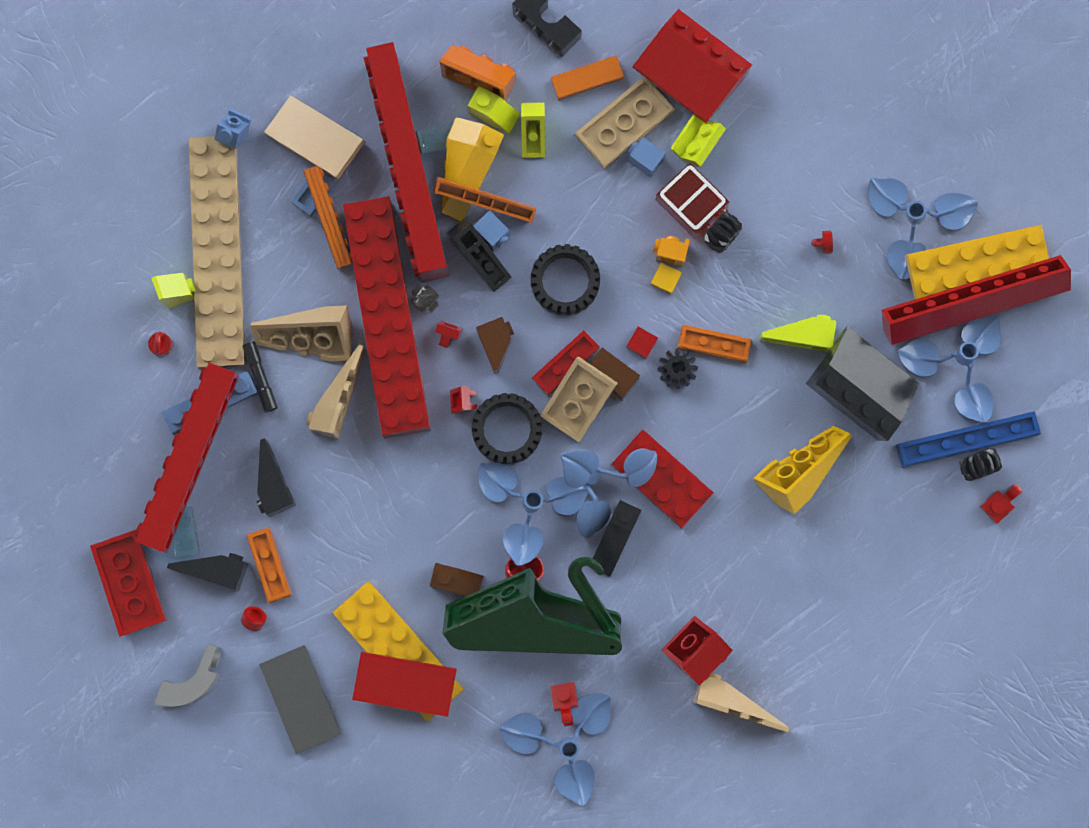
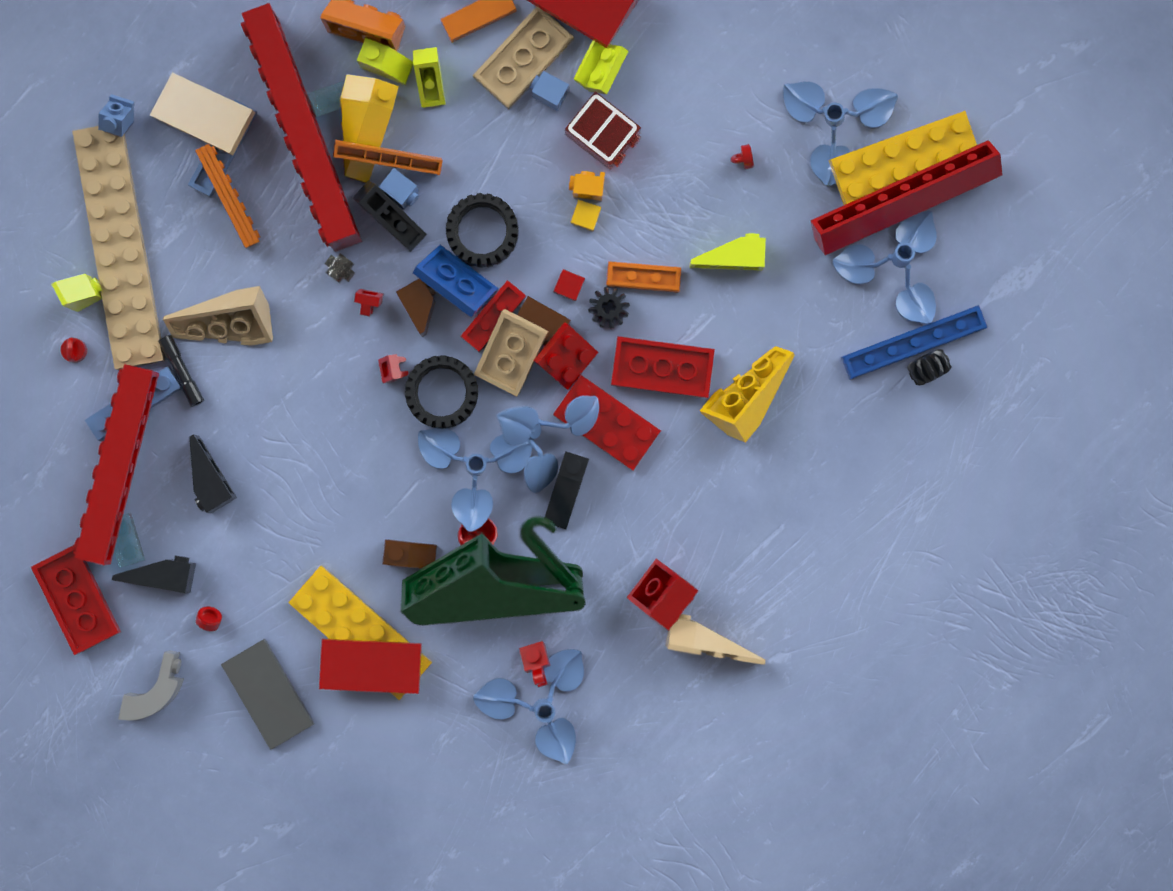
camera: 10 degrees left, 5 degrees up
orange tile [246,527,292,603] -> none
tan wedge [307,345,365,440] -> none
red brick [343,196,431,439] -> none
black gear [704,212,742,253] -> none
black slope [806,327,919,441] -> none
red plate [979,483,1023,524] -> none
none -> blue plate [413,244,498,318]
none -> red plate [533,322,599,390]
none -> red plate [611,336,715,398]

